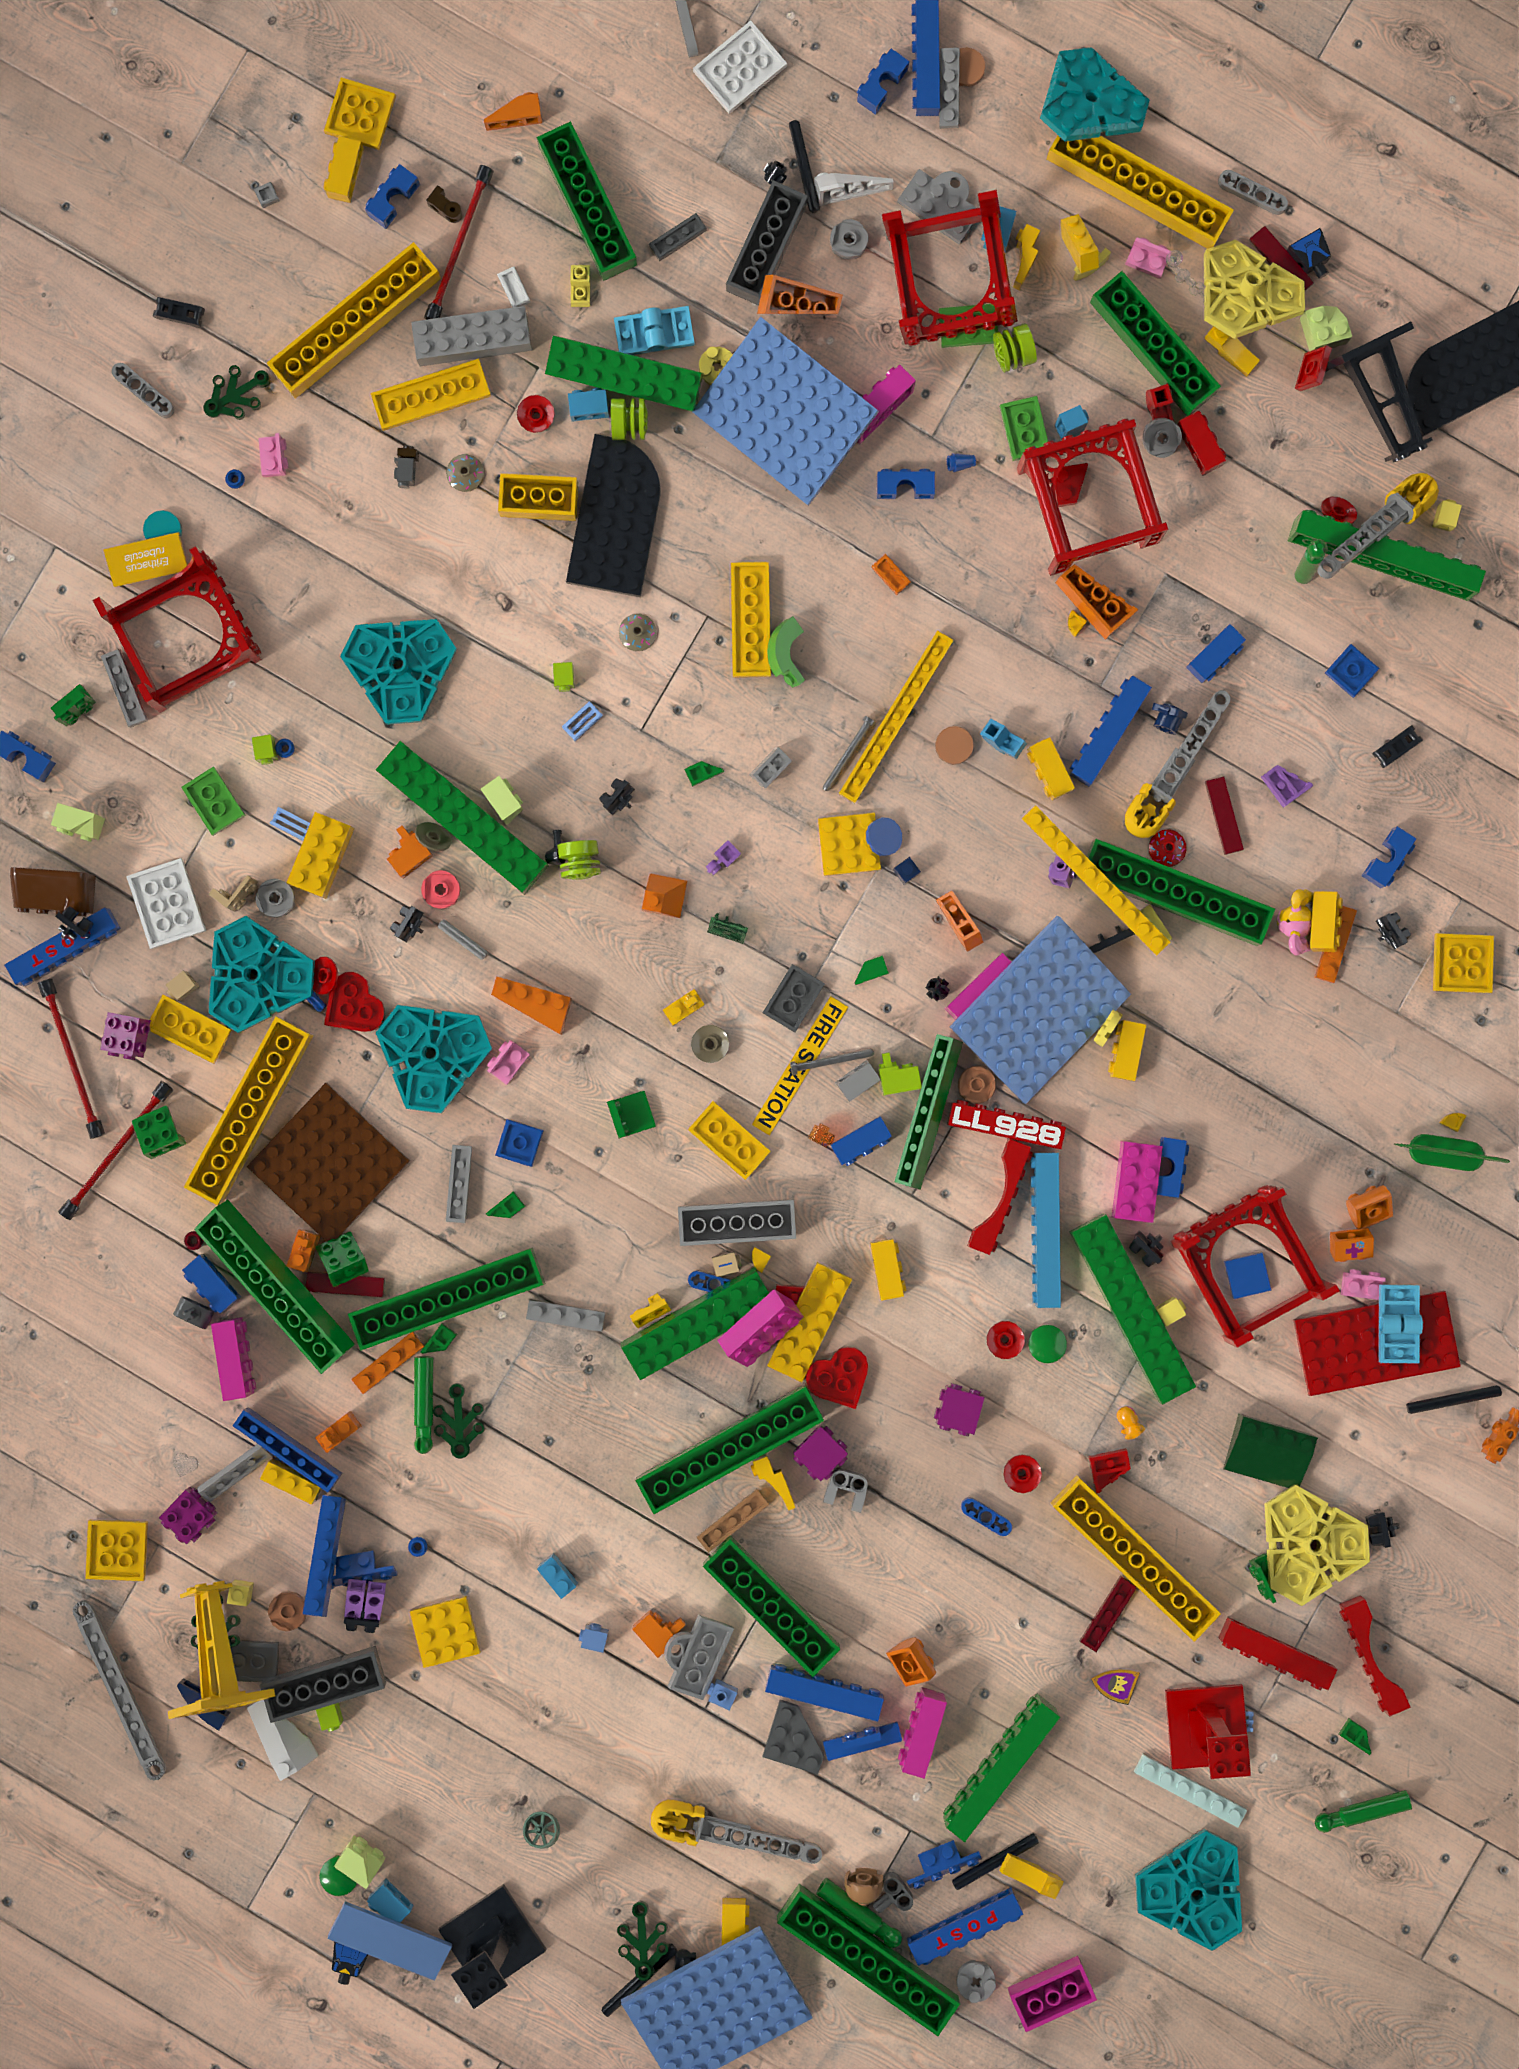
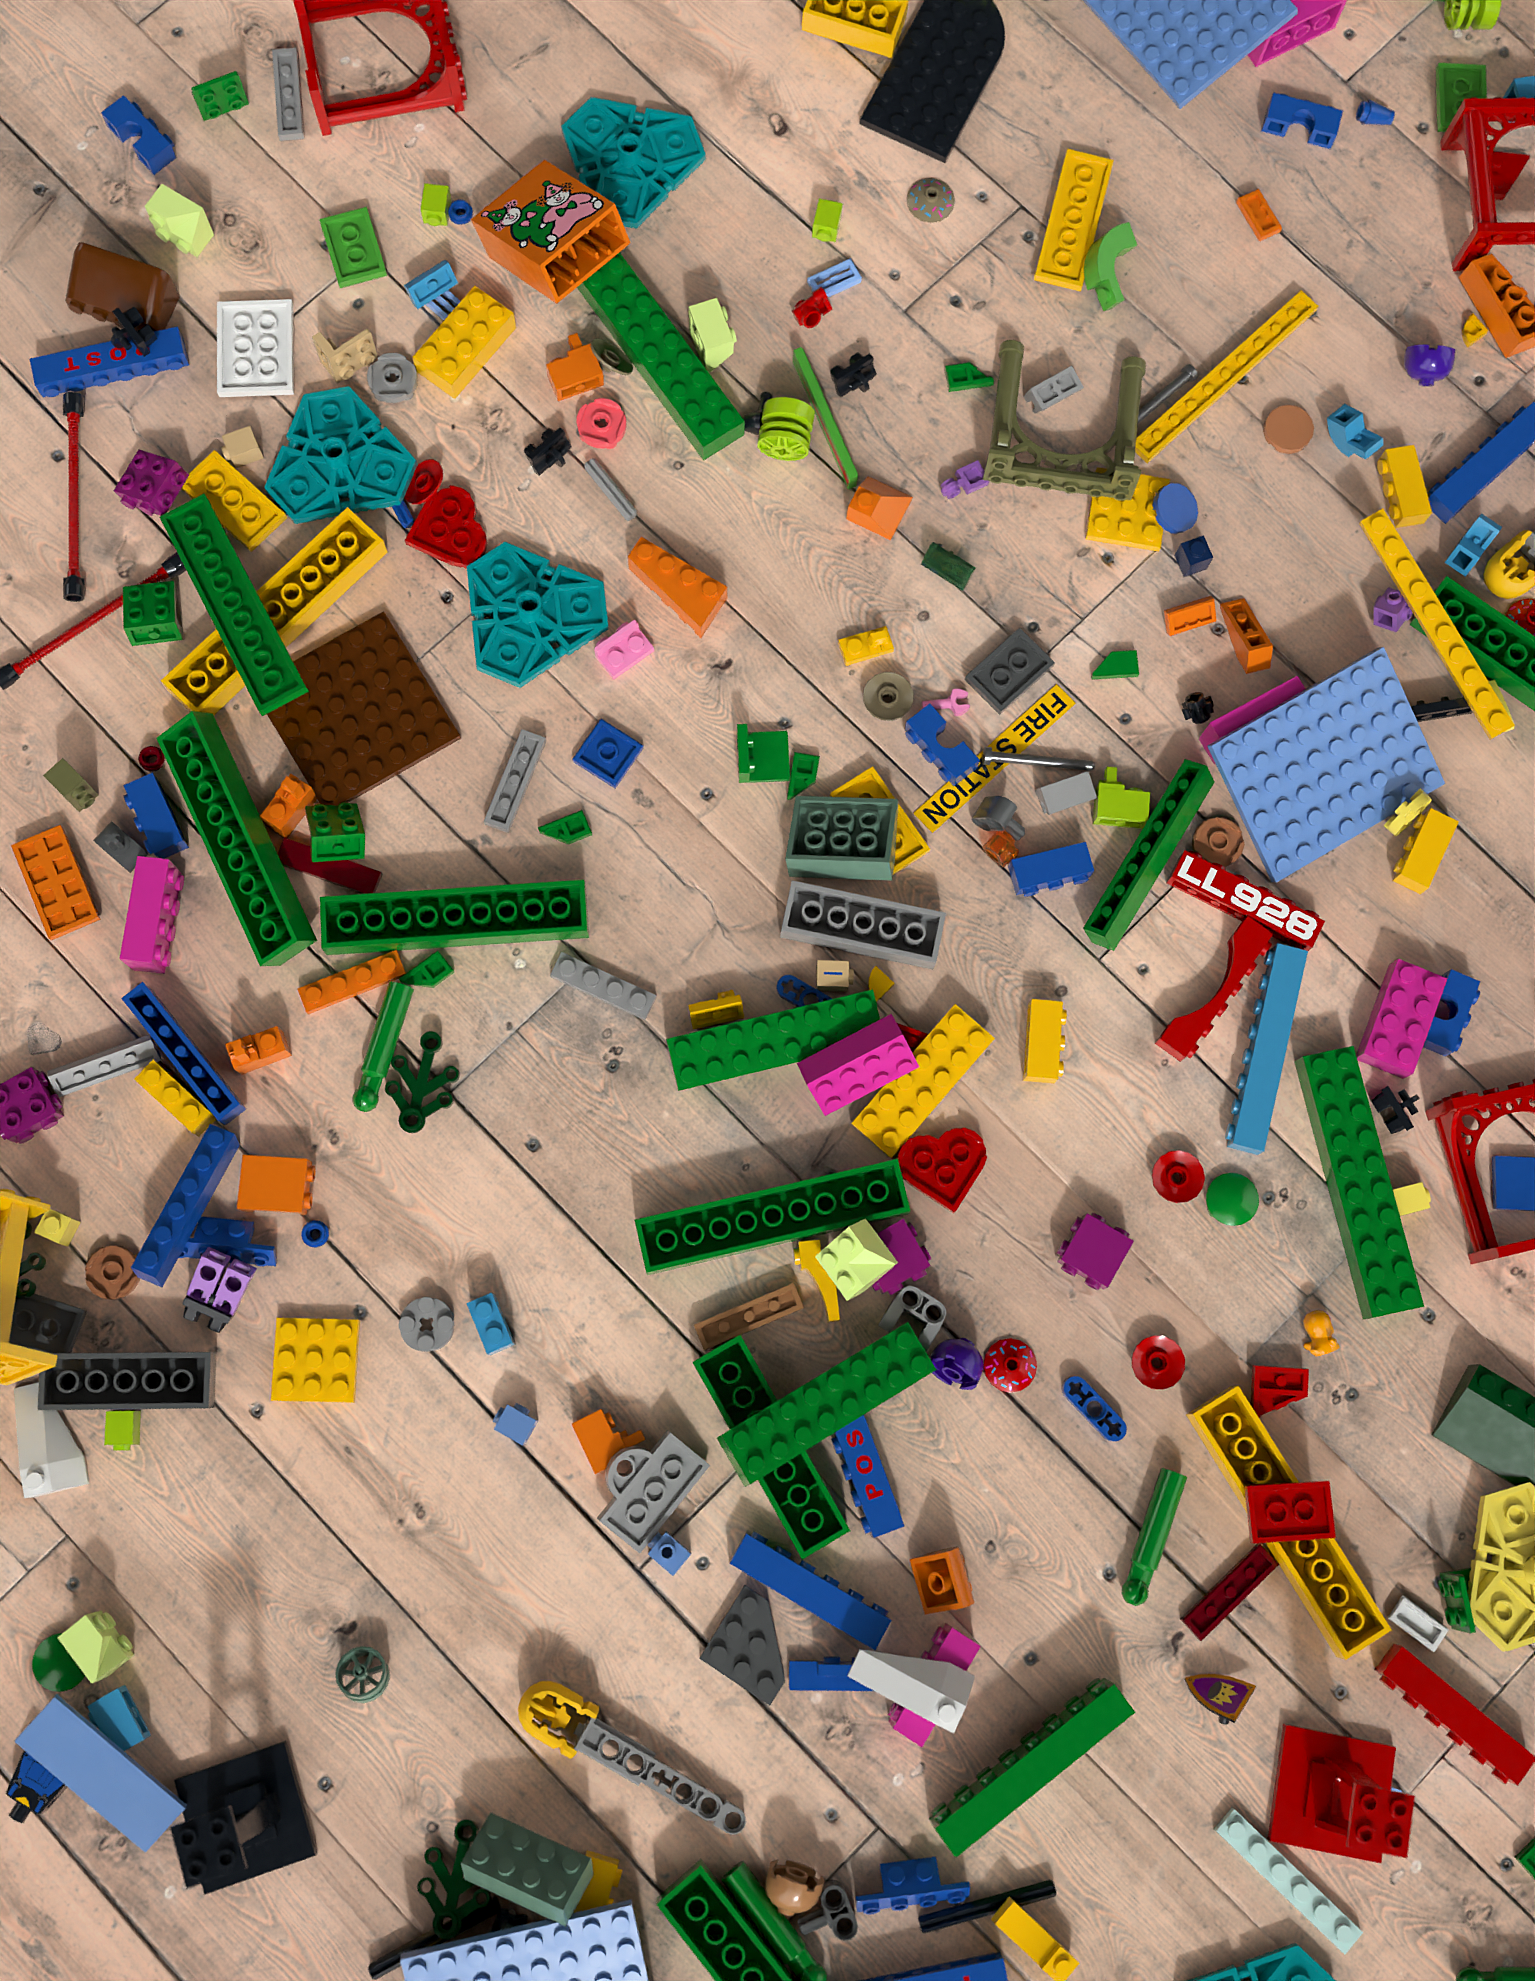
camera: 10 degrees right, 10 degrees down
none -> orange plate [11,825,101,941]
none -> olive brick [43,758,99,812]
none -> green plate [159,493,309,716]
none -> orange panel [237,1155,316,1215]
none -> light grey plate [398,1297,454,1352]
none -> dark azure plate [404,260,458,309]
none -> sand green brick [461,1812,594,1927]
none -> orange brick [471,159,631,304]
none -> green brick [717,1322,936,1487]
none -> sand green slope [785,796,898,881]
none -> green tile [787,752,820,800]
none -> red plate [792,287,833,328]
none -> bright green tile [793,347,858,489]
none -> yellowish green slope [815,1219,898,1301]
none -> blue brick [831,1415,905,1538]
none -> white wedge [847,1649,975,1733]
none -> blue arch [905,704,980,786]
none -> bright pink bar [921,689,970,716]
none -> dark purple cylinder [929,1338,983,1390]
none -> dark grey beam [972,796,1025,841]
none -> olive arch [983,340,1146,501]
none -> red dish [983,1338,1037,1393]
none -> green piece [1121,1468,1188,1606]
none -> orange plate [1164,596,1217,636]
none -> red plate [1244,1481,1336,1544]
none -> white tile [1388,1595,1449,1652]
none -> dark purple cylinder [1404,344,1456,386]
none -> dark azure brick [1445,513,1502,577]

